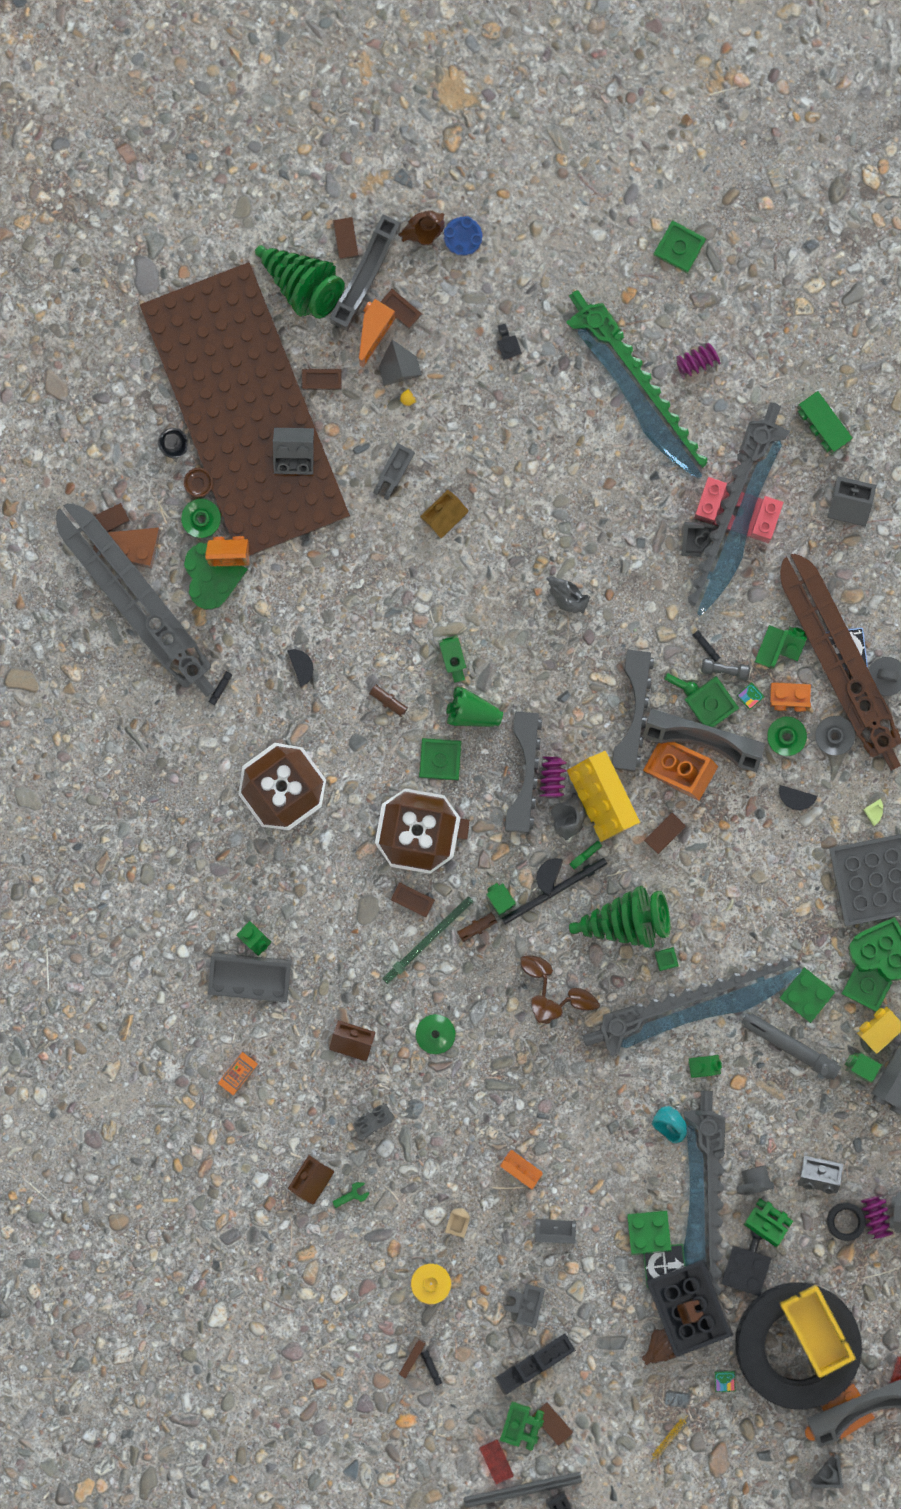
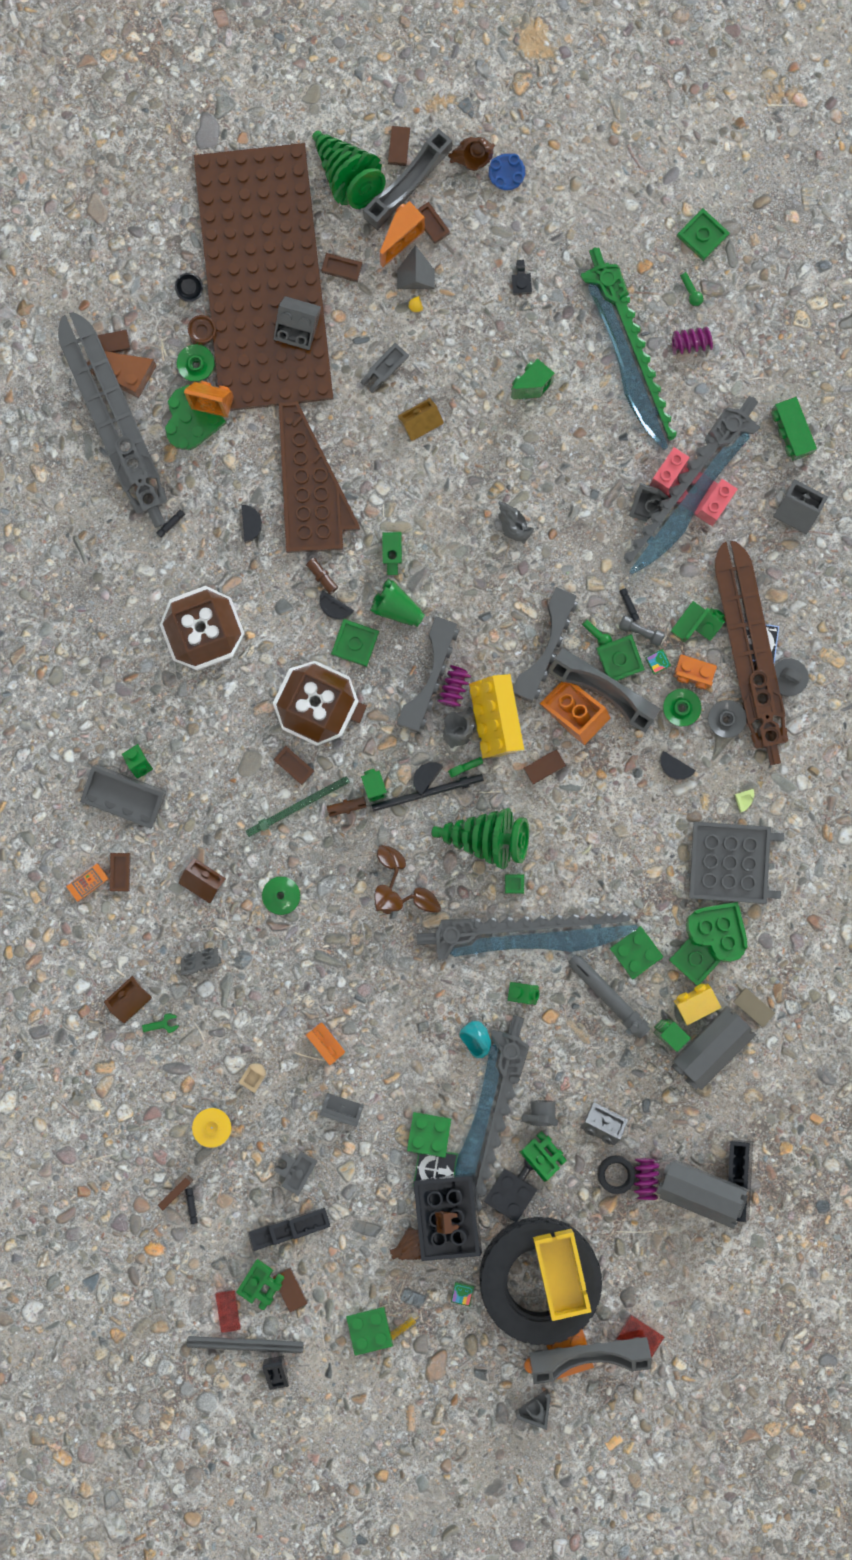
camera: 10 degrees right, 0 degrees up
none -> reddish brown tile [109,853,131,892]
none -> reddish brown wing [279,401,360,553]
none -> black tile [320,590,354,620]
none -> green plate [346,1307,394,1356]
none -> green slope [511,358,555,400]
none -> green bar [680,272,704,307]

